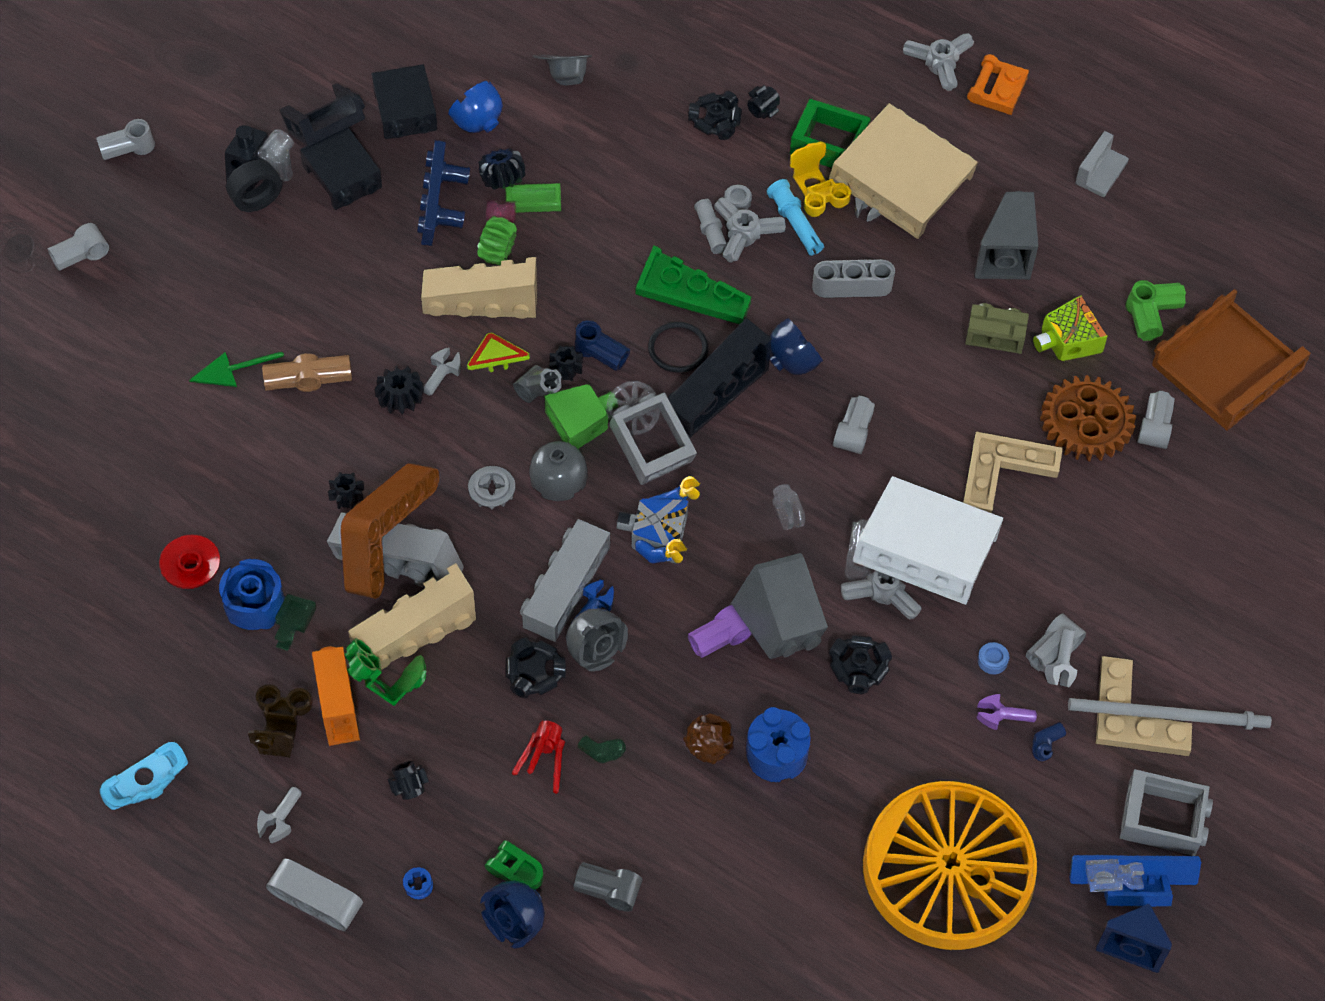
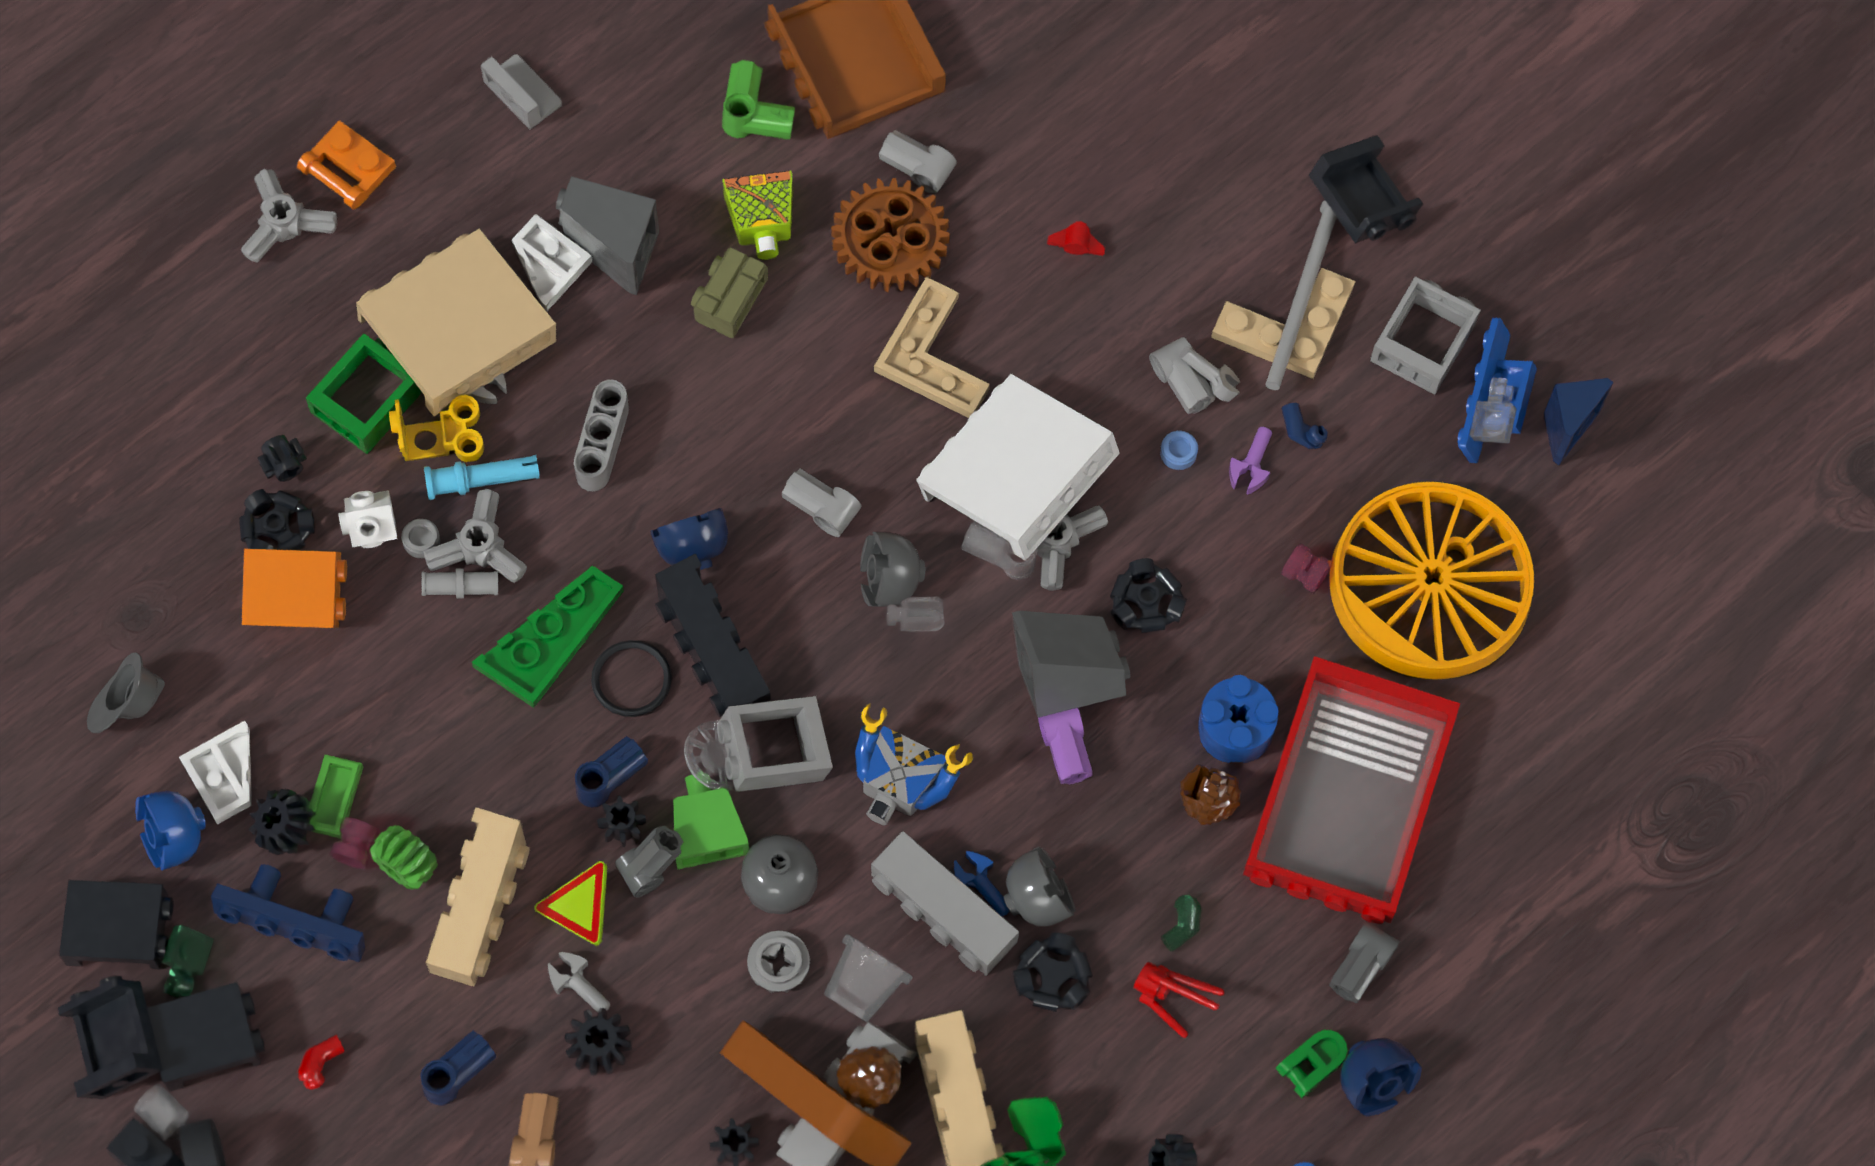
camera: 75 degrees left, 10 degrees up
none -> clear green plate [162,925,214,998]
none -> white wing [179,721,252,825]
none -> orange brick [242,549,347,628]
none -> red arm [298,1034,345,1090]
none -> white brick [339,490,397,548]
none -> dark blue piece [421,1030,496,1106]
none -> white wing [512,214,593,311]
none -> clear container [824,933,913,1022]
none -> reddish brown piece [836,1046,901,1109]
none -> dark grey cylinder [860,532,926,607]
none -> red piece [1047,221,1105,256]
none -> clear window [1243,656,1460,924]
none -> clear pink wheel [1281,543,1333,594]
none -> black panel [1308,135,1423,243]

